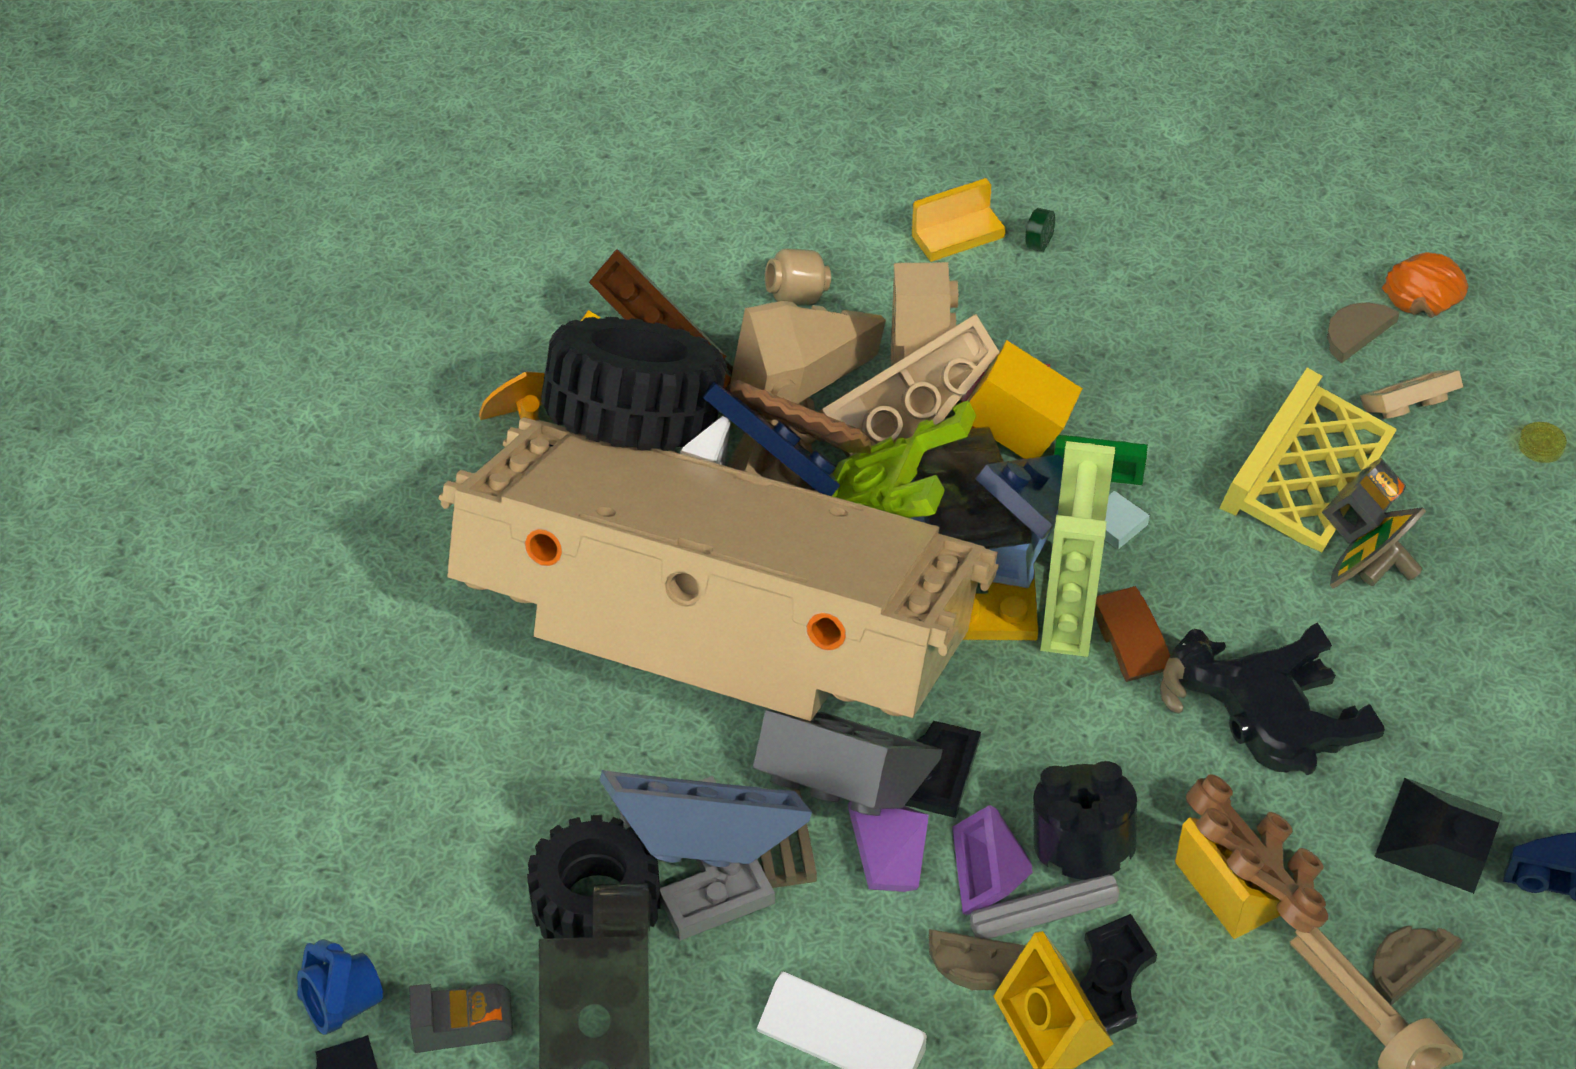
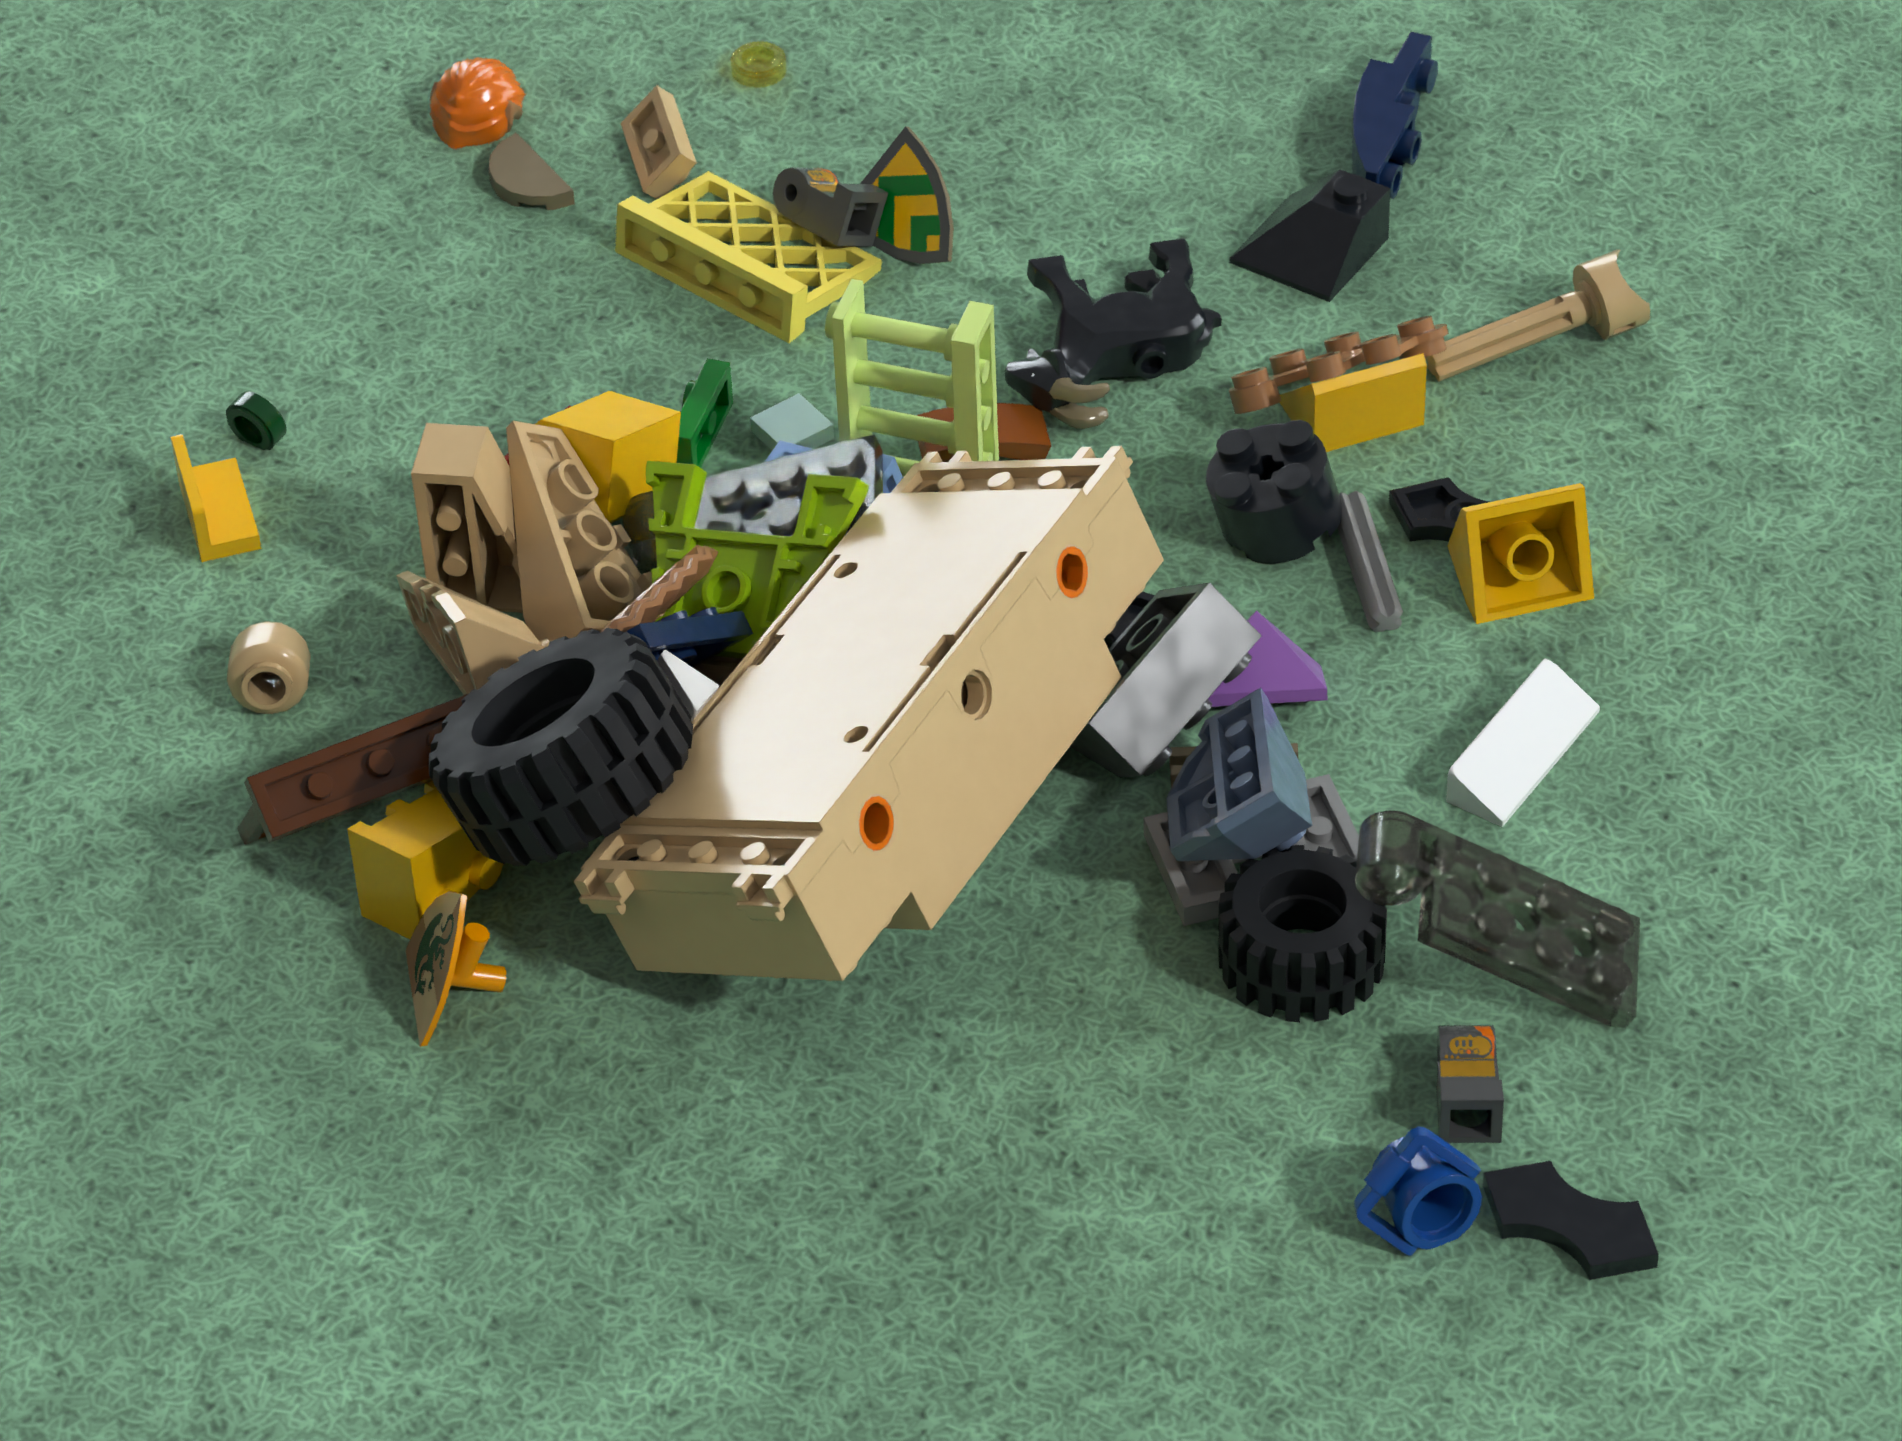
camera: 80 degrees left, 5 degrees down
dark tan tile [929,929,1026,990] -> none
medium lavender slope [952,805,1033,915] -> none
wing [976,455,1064,539] -> none
dark tan tile [1372,926,1463,1005] -> none

